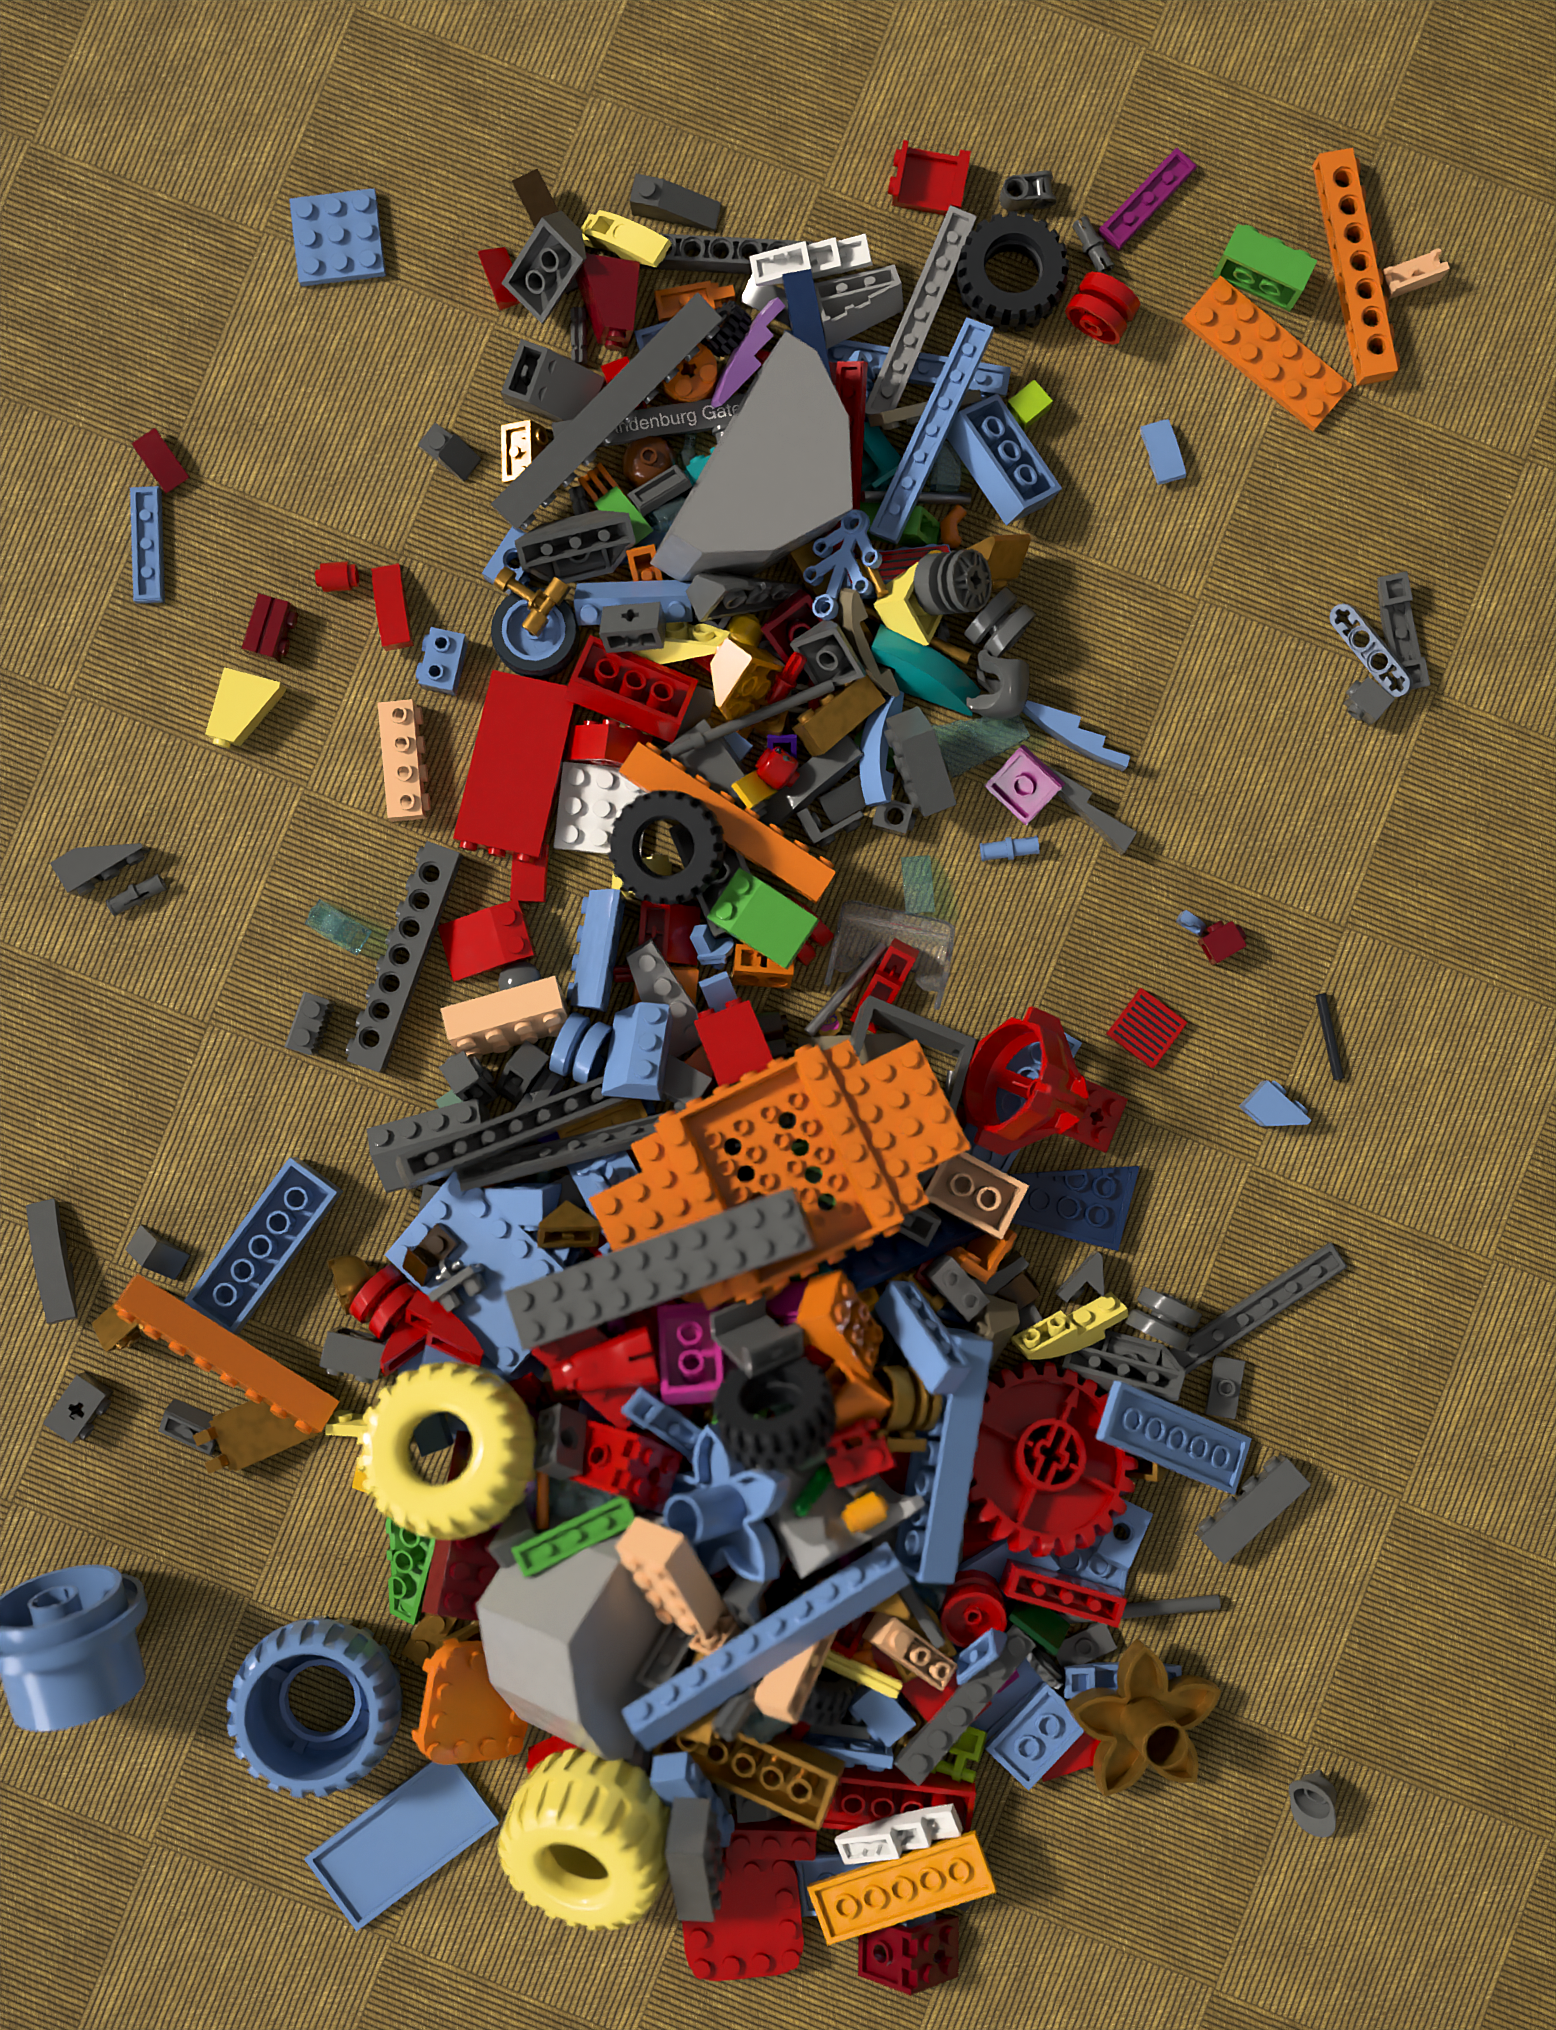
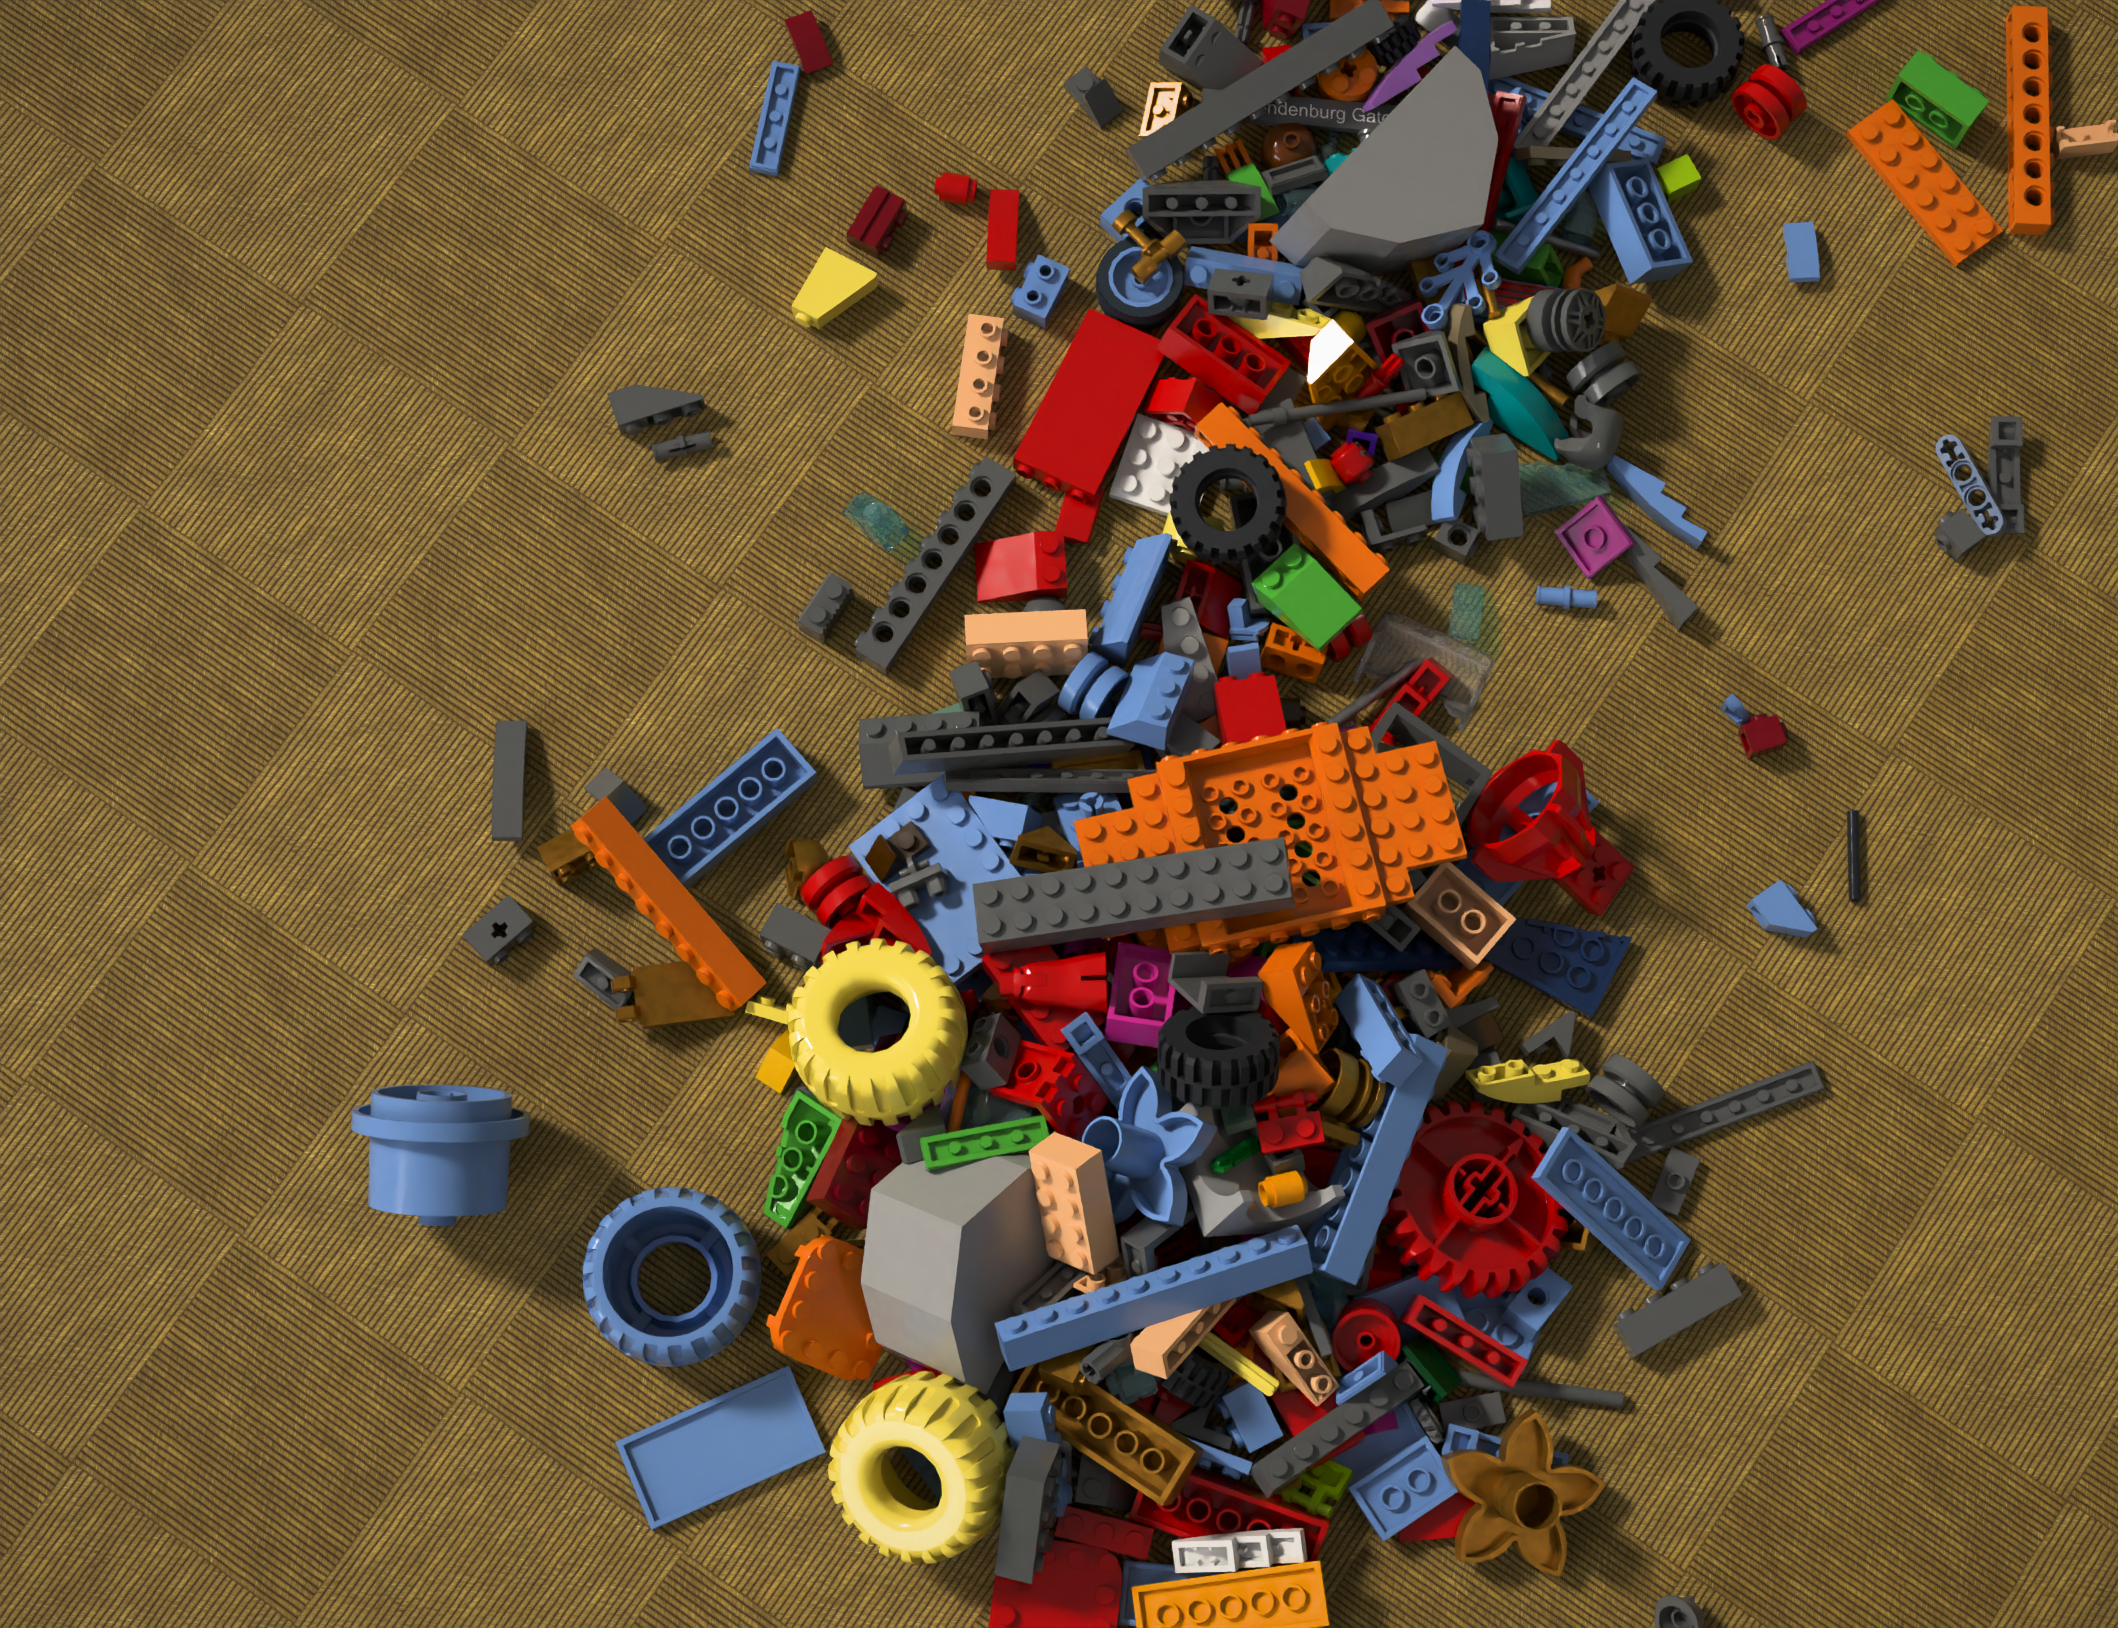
camera: 10 degrees right, 10 degrees down
red tile [1105,988,1188,1069] -> none

